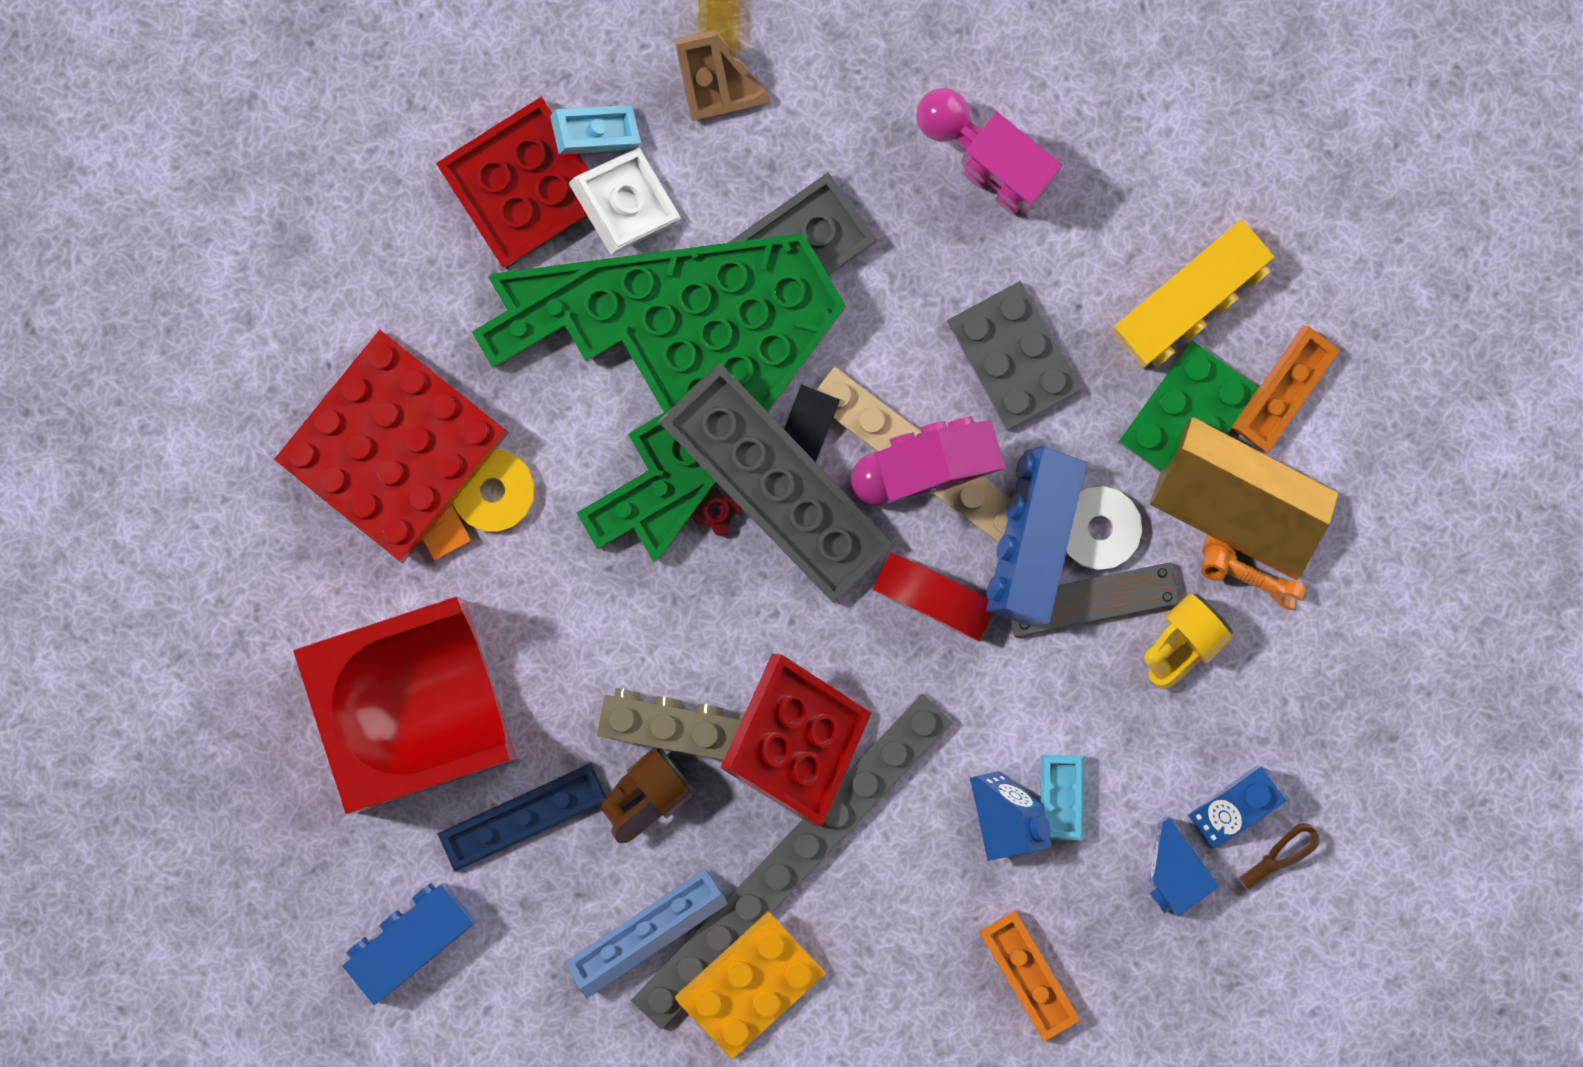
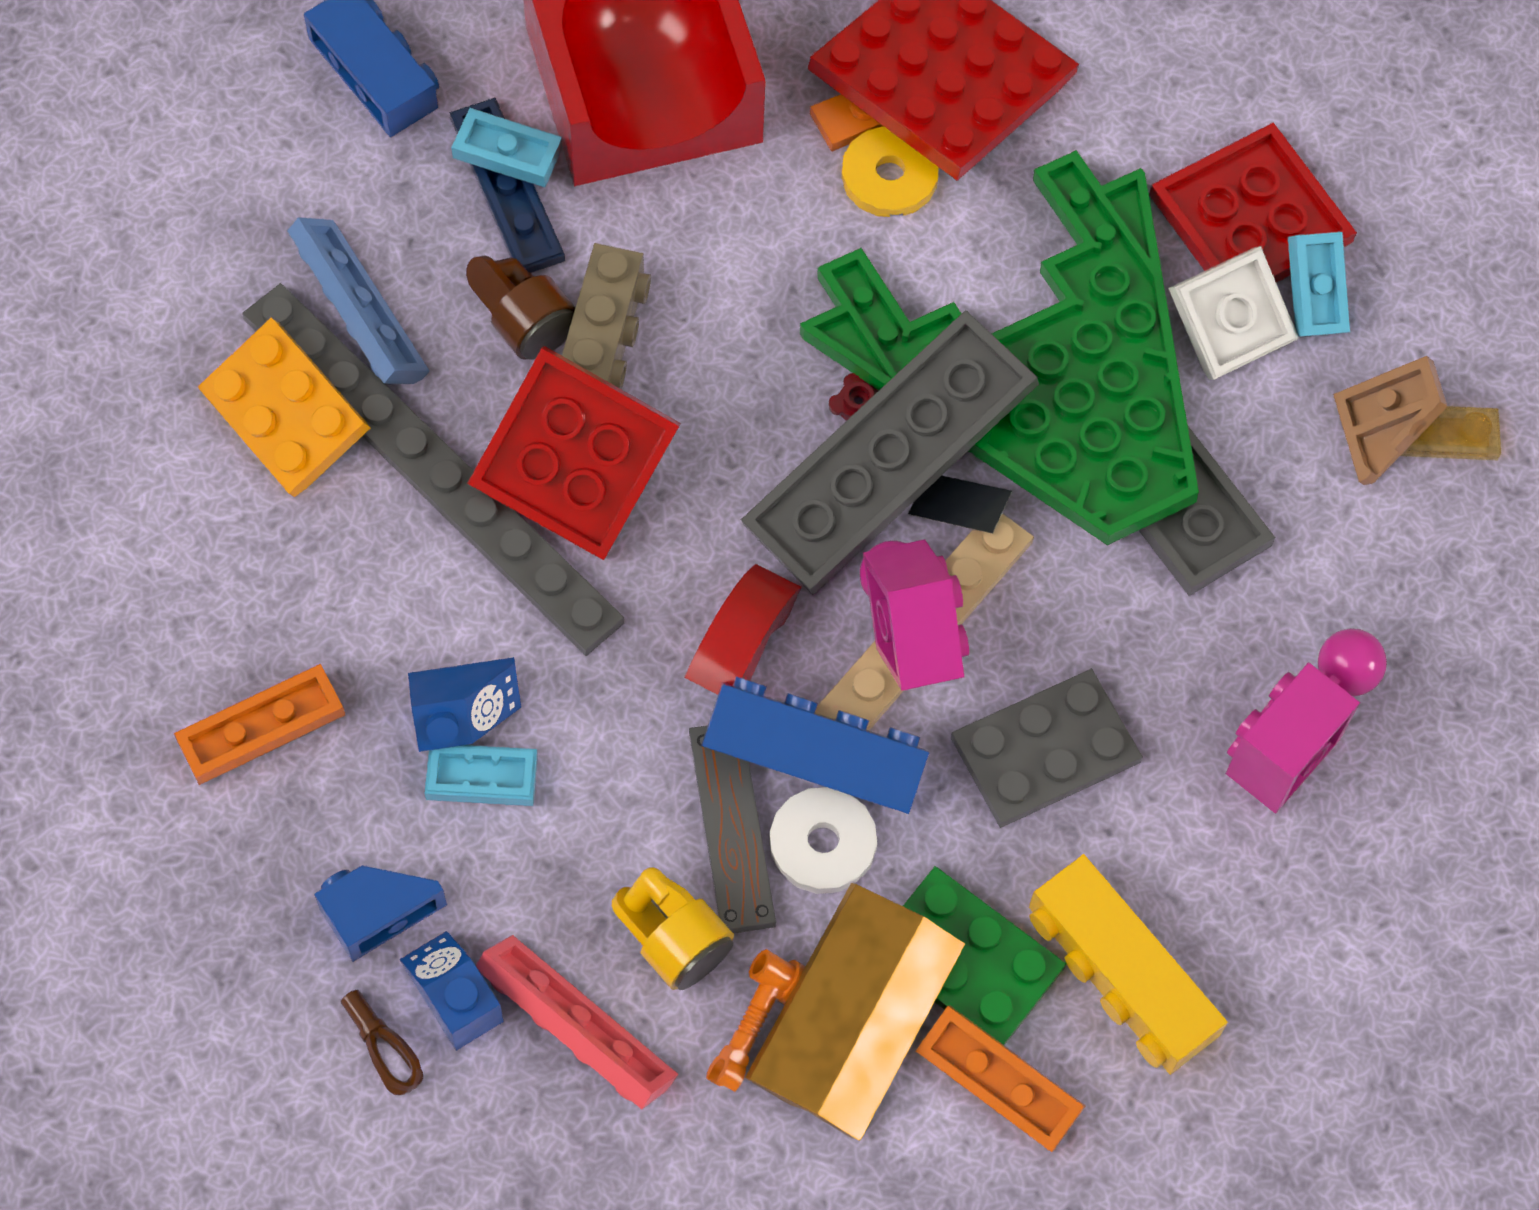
camera: 90 degrees right, 20 degrees down
none -> medium azure plate [451,108,563,187]
none -> coral plate [476,935,678,1110]

